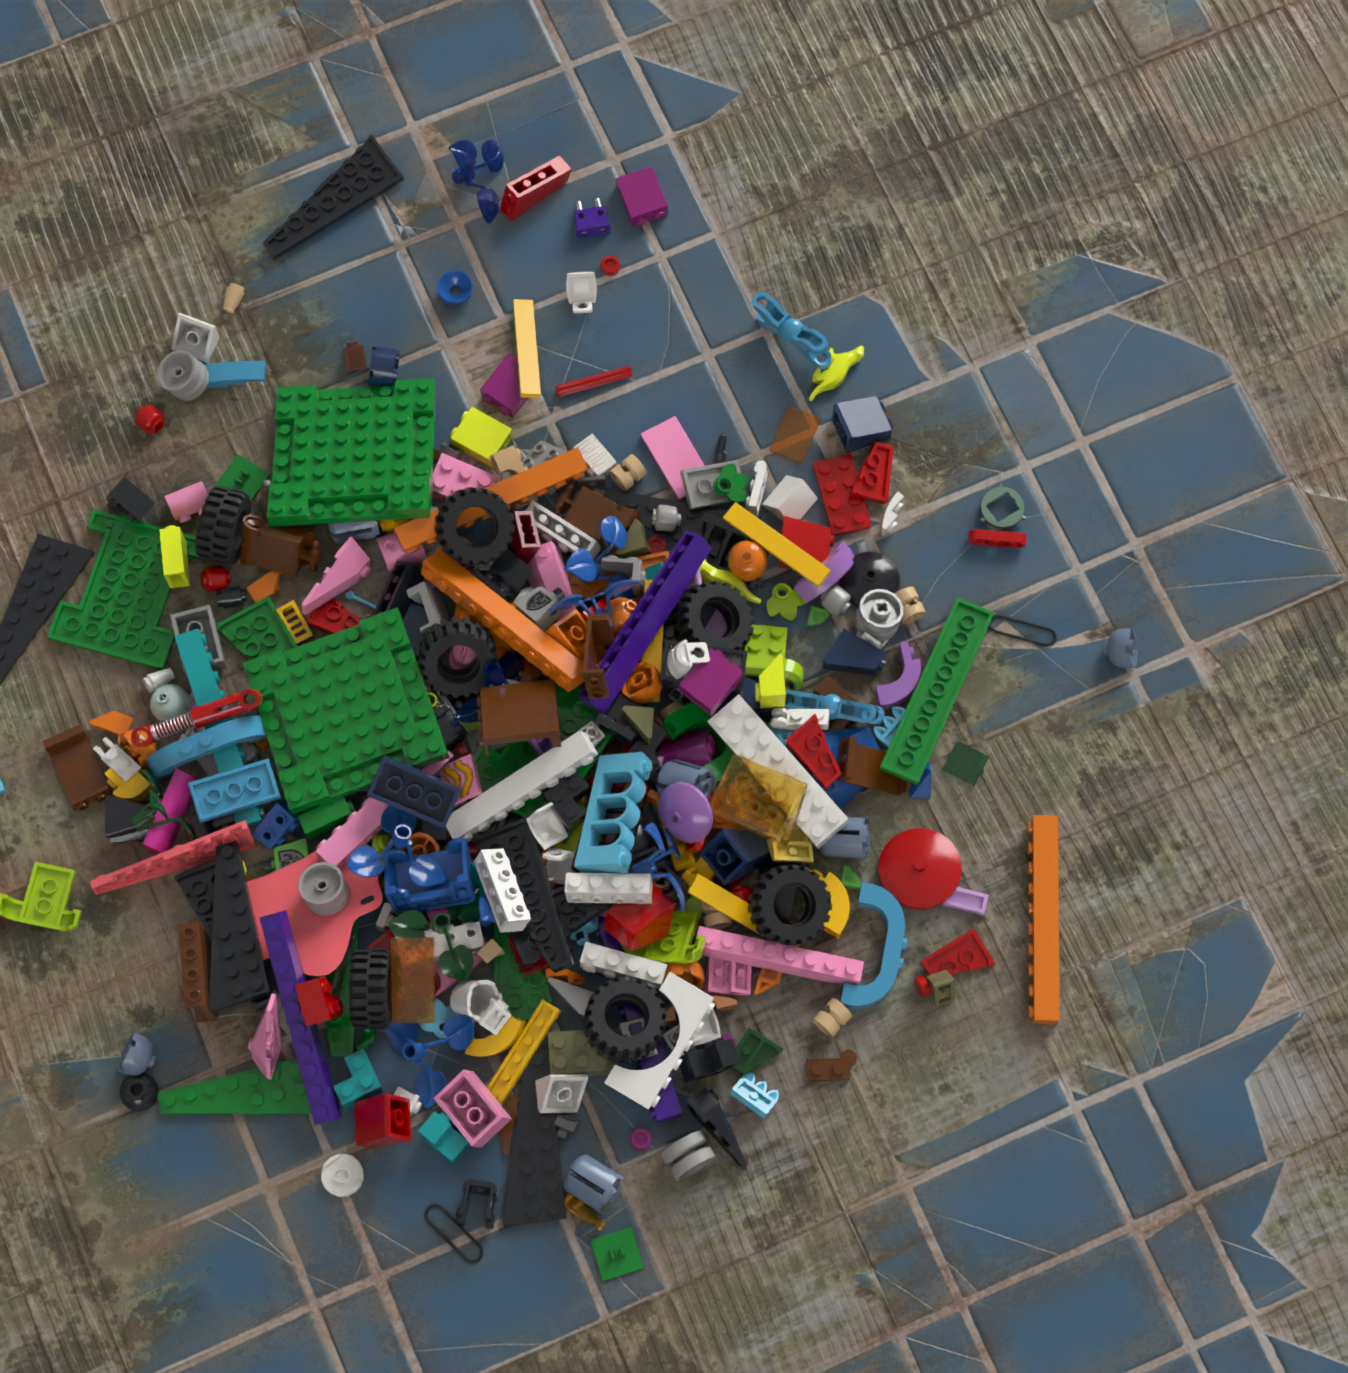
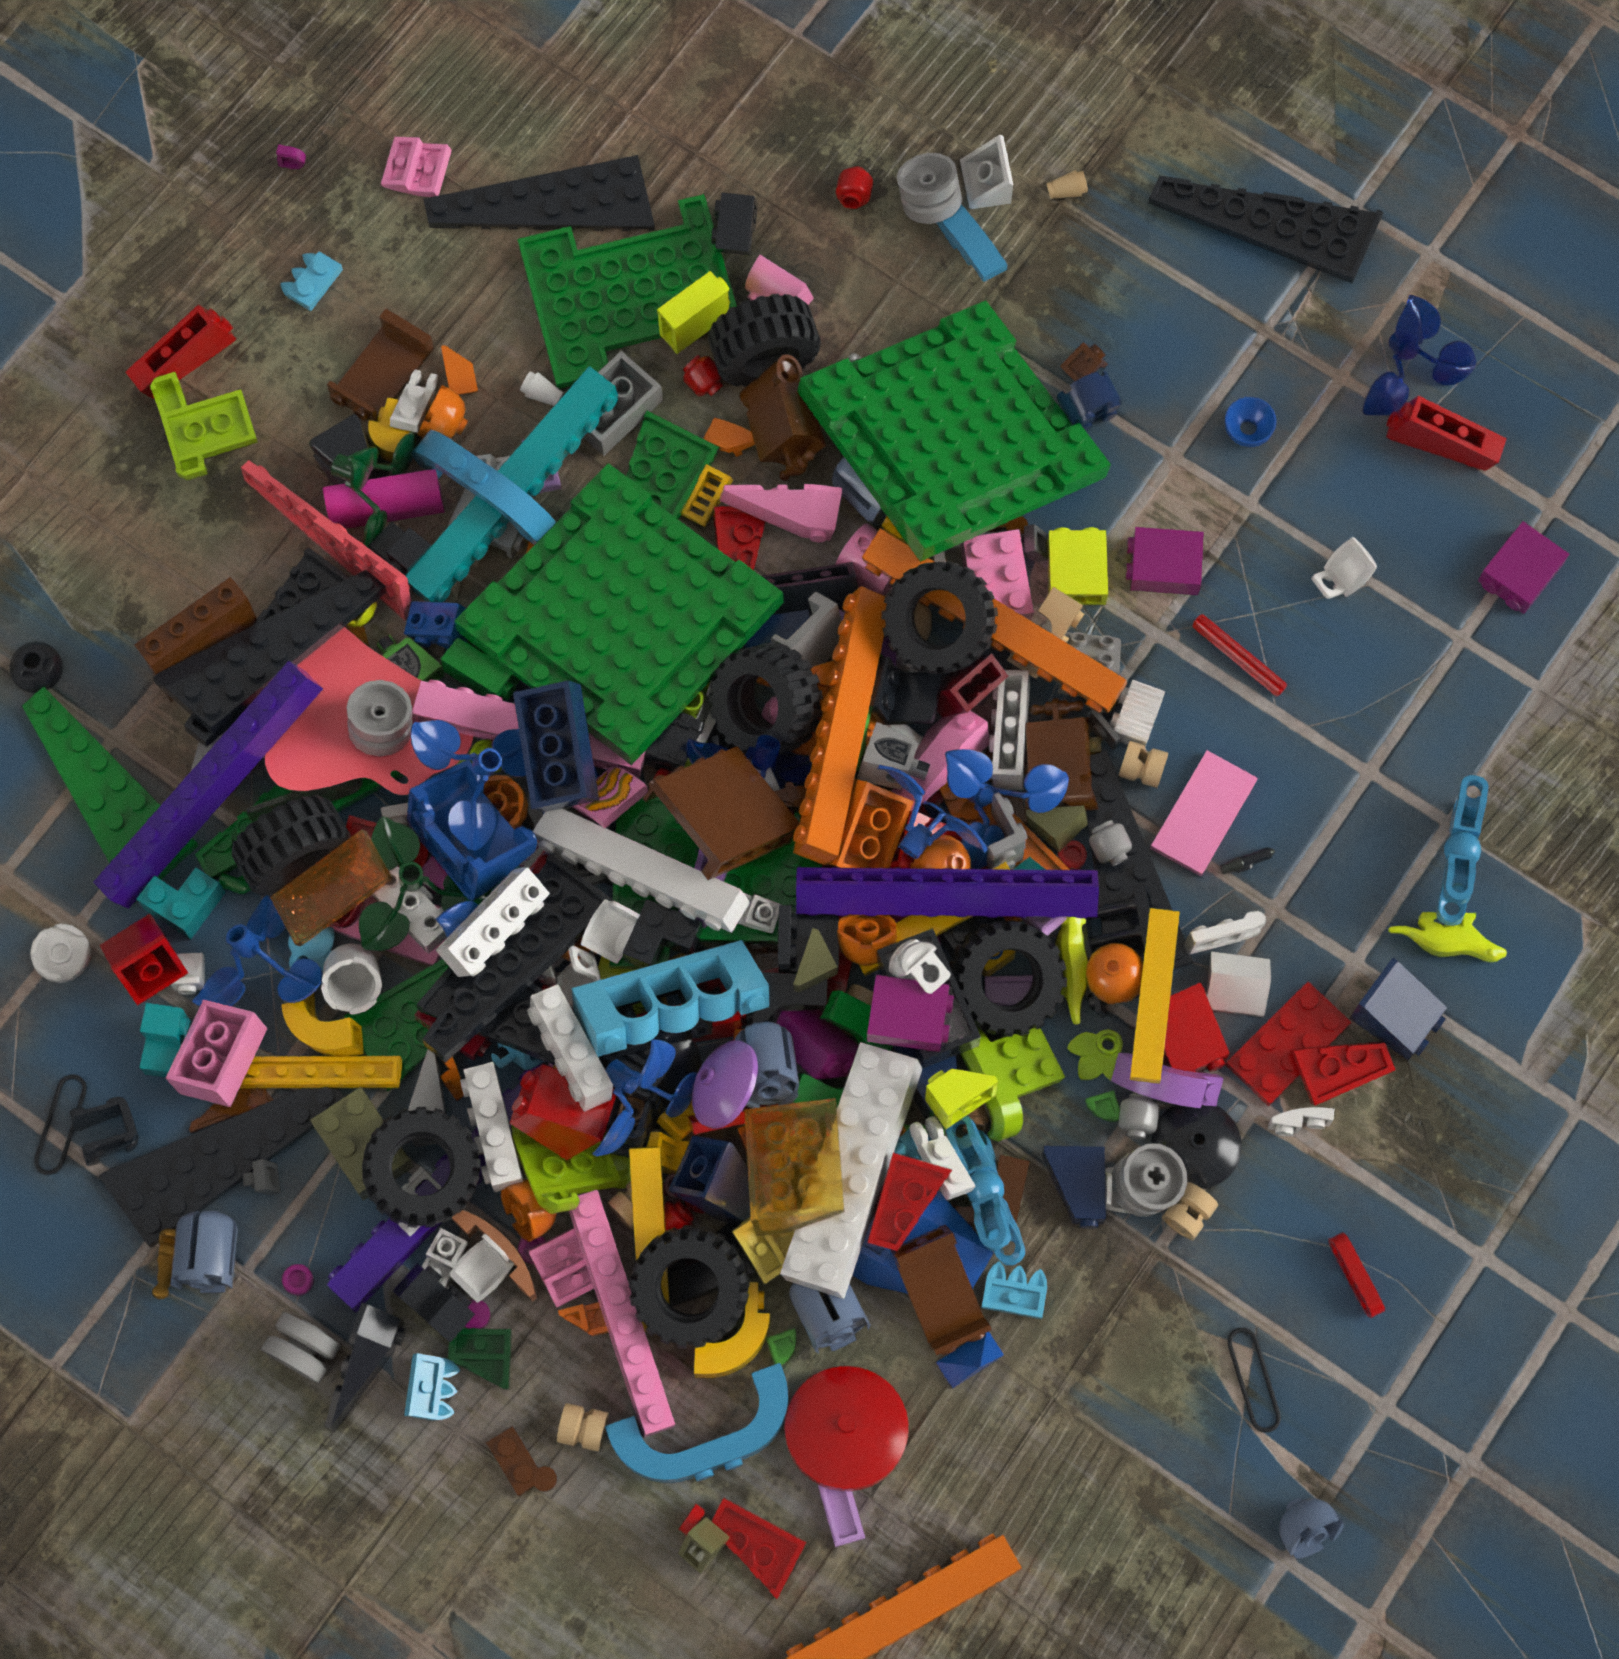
camera: 60 degrees right, 0 degrees up
sand blue cylinder [117,1032,156,1076] -> none
red piece [131,689,263,747] -> none
light aqua cylinder [150,684,193,723] -> none
dark azure tile [188,758,281,823] -> none
green piece [215,454,271,501] -> none
black brick [216,586,247,608] -> none
bright pink wedge [248,994,282,1080] -> none
red brick [295,976,344,1026] -> none
medium azure hinge [345,591,376,609] -> none
tan slope [477,939,505,963] -> none
white bracket [478,998,511,1035] -> none
yellow tile [513,299,541,398] -> none
white slope [535,1074,589,1113] -> none
dark purple piece [574,198,611,238] -> none
reddish brown panel [582,613,615,699] -> none
green piece [590,1227,644,1282] -> none
red tile [601,255,620,276] -> none
white arch [604,972,715,1109] -> none
light grey plate [680,460,747,510] -> none
green plate [713,464,750,502] -> none
clear orange piece [770,406,821,464] -> none
medium lavender arch [875,641,921,710] -> none
green plate [880,597,995,785] -> none
clear green piece [942,740,989,786] -> none
sand green piece [980,483,1026,530] -> none

